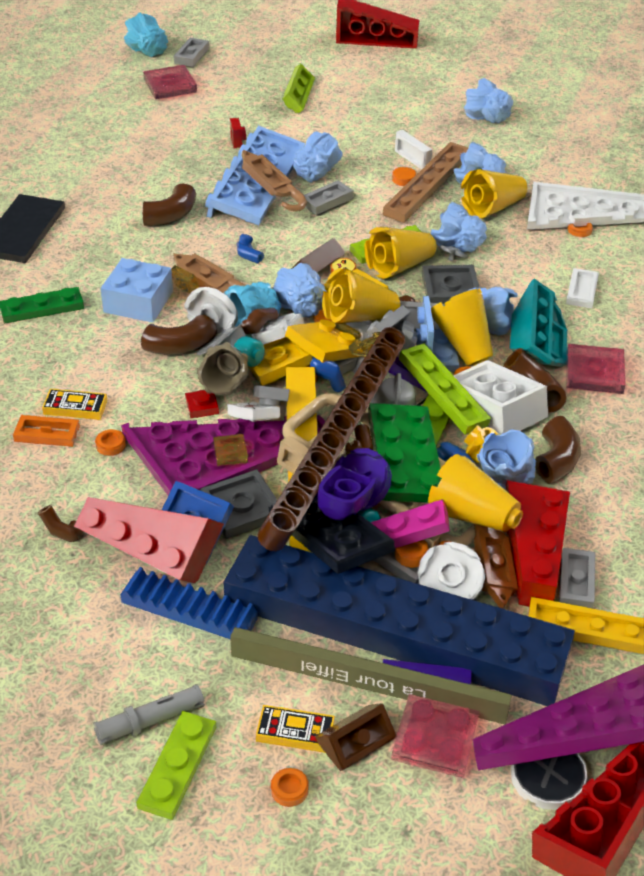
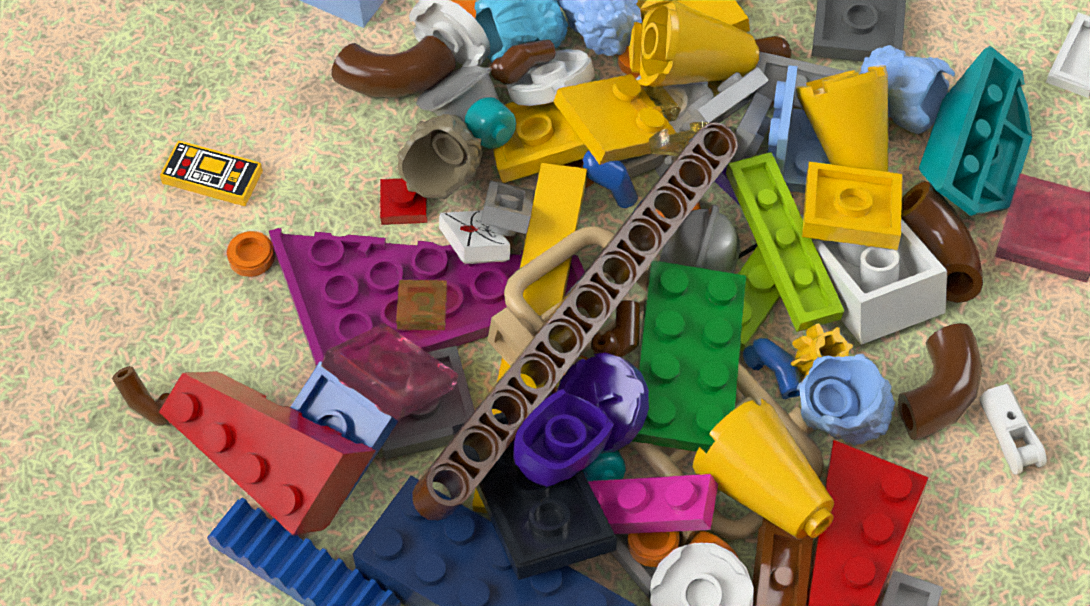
camera: 15 degrees right, 15 degrees up
orange tile [13,415,80,447] -> none
none -> clear pink plate [321,323,459,420]
none -> yellow plate [802,161,902,250]
none -> white bar [980,384,1047,475]

